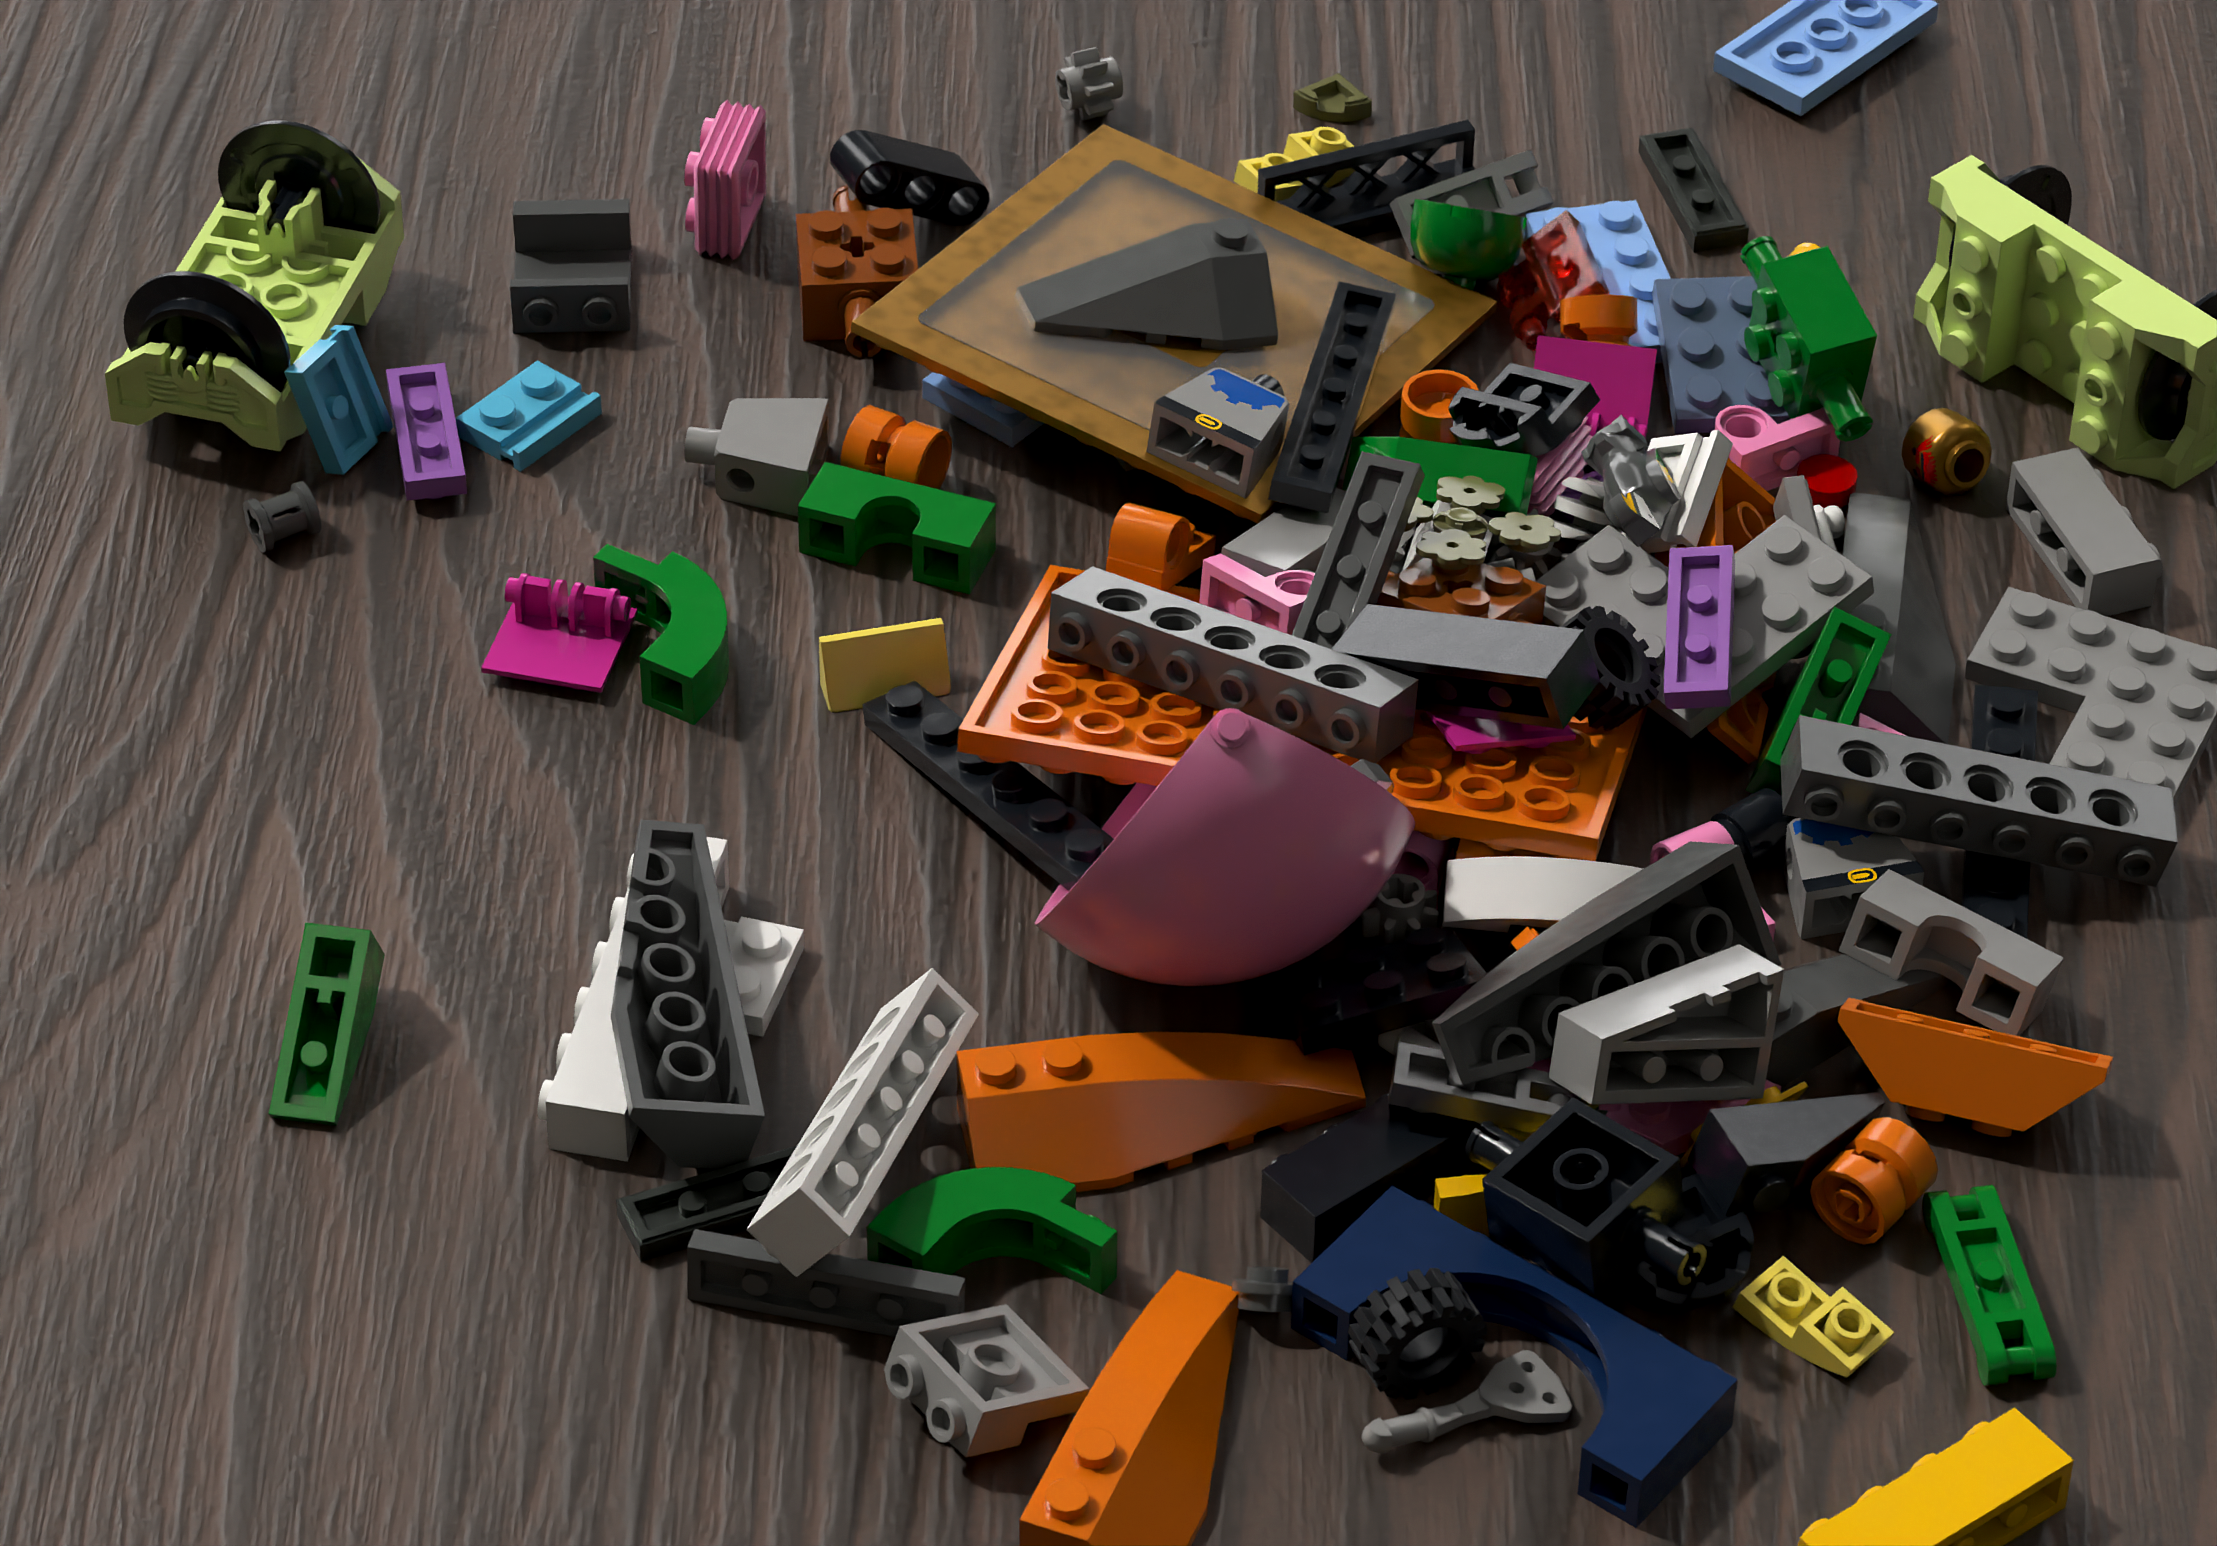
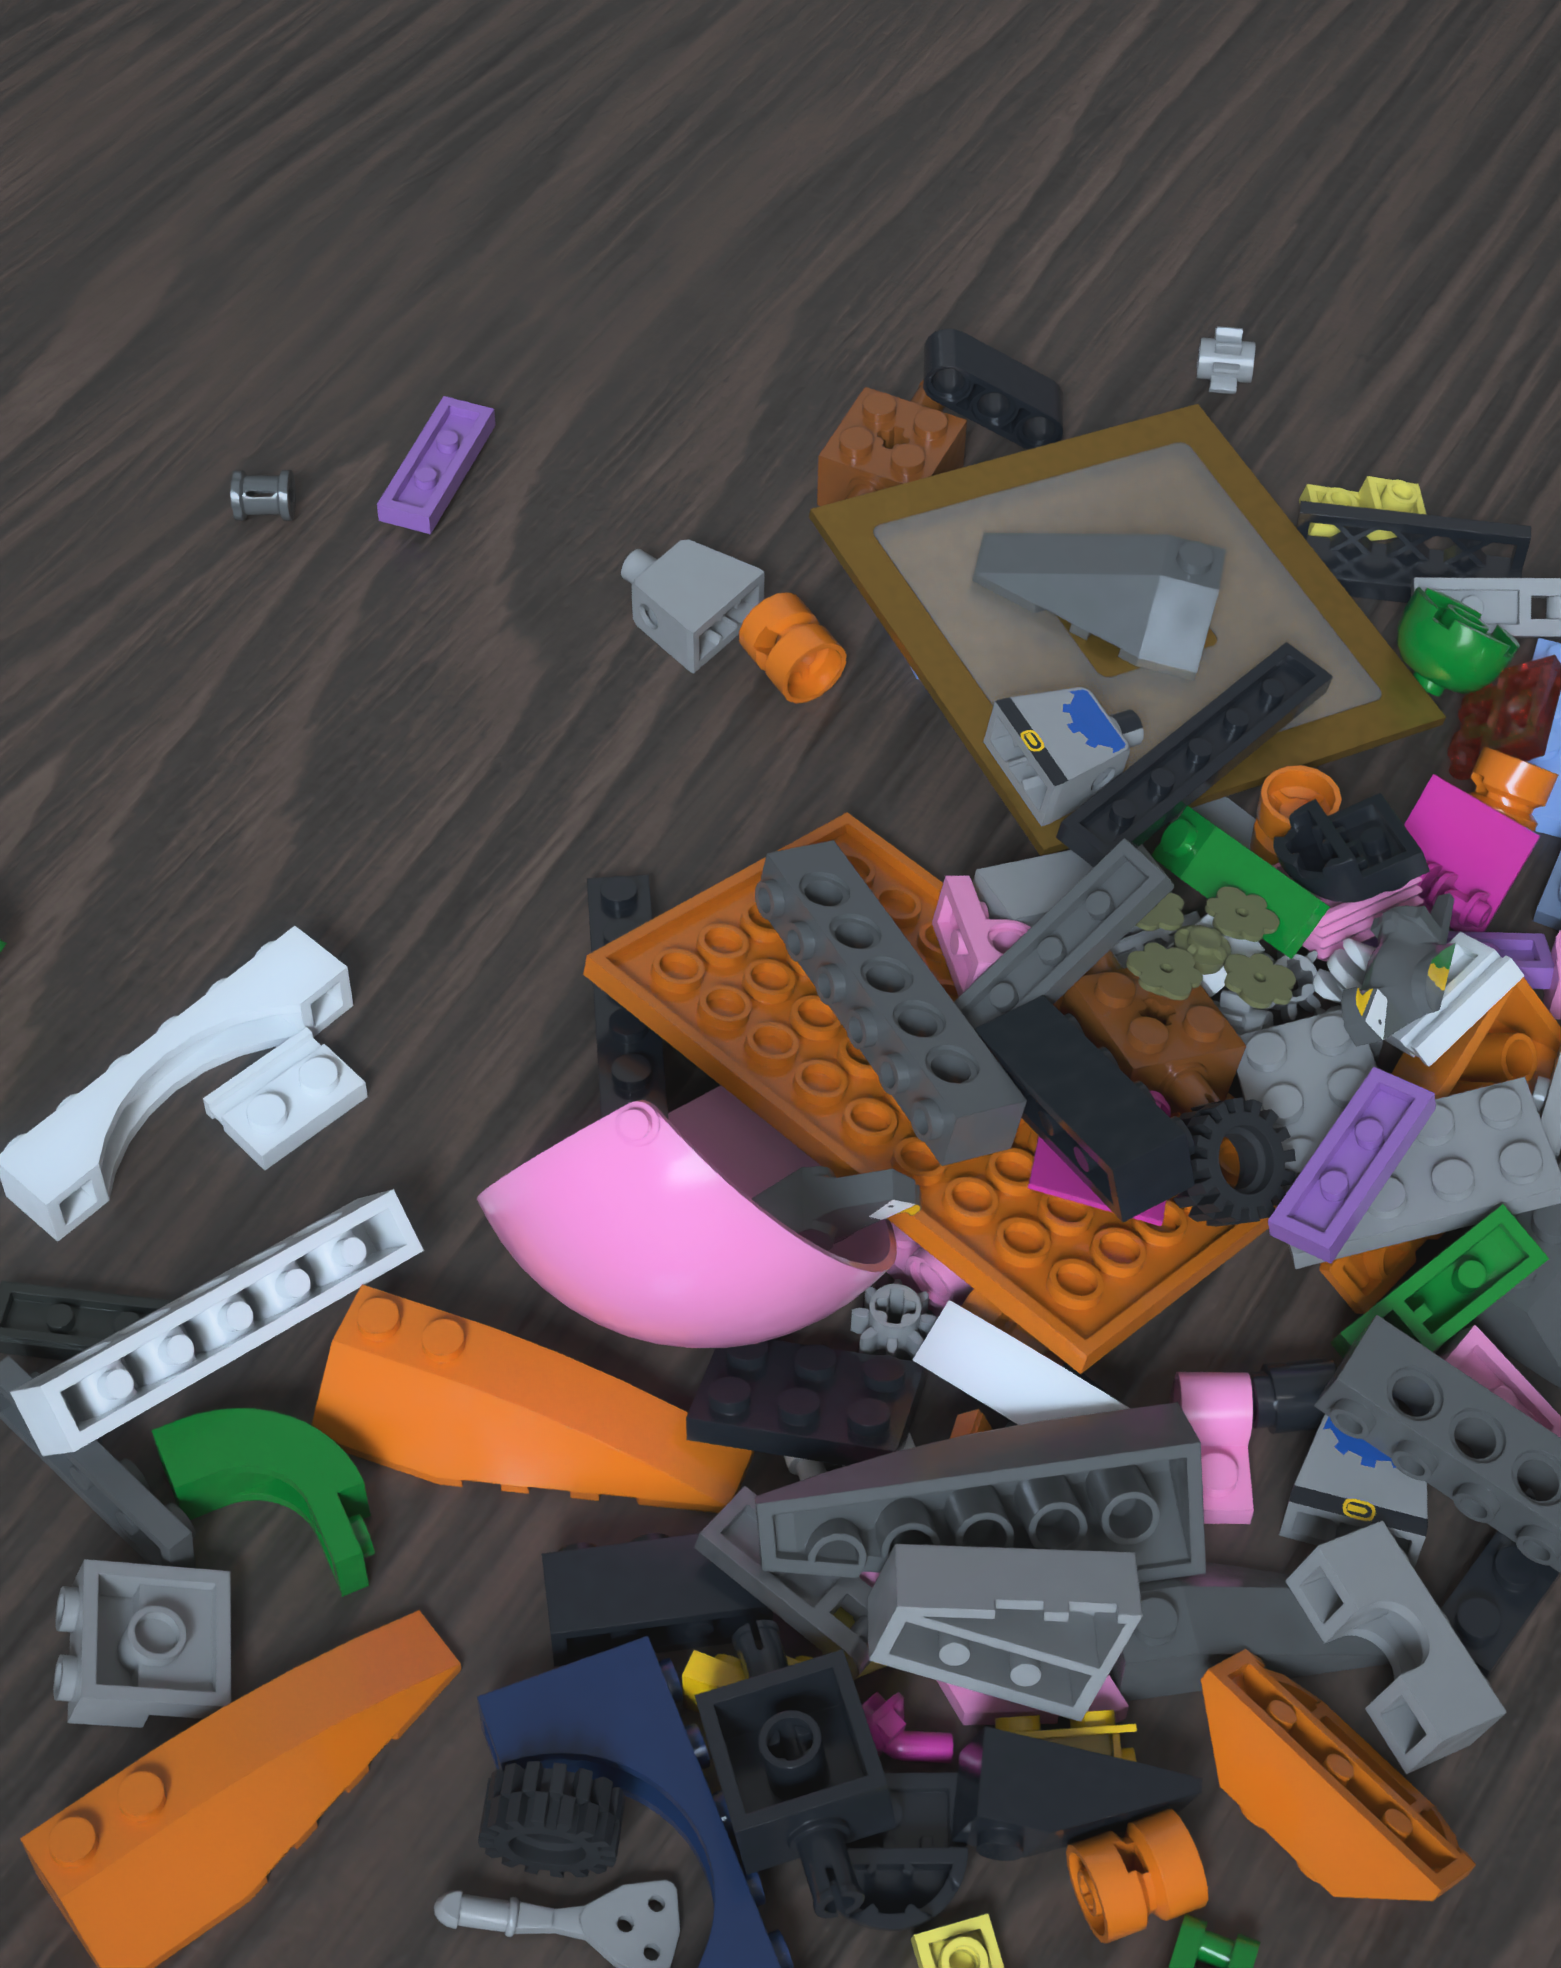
camera: 30 degrees right, 10 degrees up
piece [105,120,404,452] -> none
medium azure plate [284,325,394,475] -> none
medium azure plate [456,360,602,472] -> none
dark pink hinge [481,573,638,693] -> none
dark grey panel [510,199,632,333] -> none
green arch [593,544,729,725] -> none
dark grey wedge [610,820,765,1169] -> none
bright pink brick [684,100,766,260] -> none
green arch [798,462,996,595] -> none
light yellow slope [819,618,951,712] -> none
orange plate [1106,503,1216,591] -> none
dark grey plate [1232,1266,1293,1312] -> none
olive tile [1293,73,1372,122] -> none

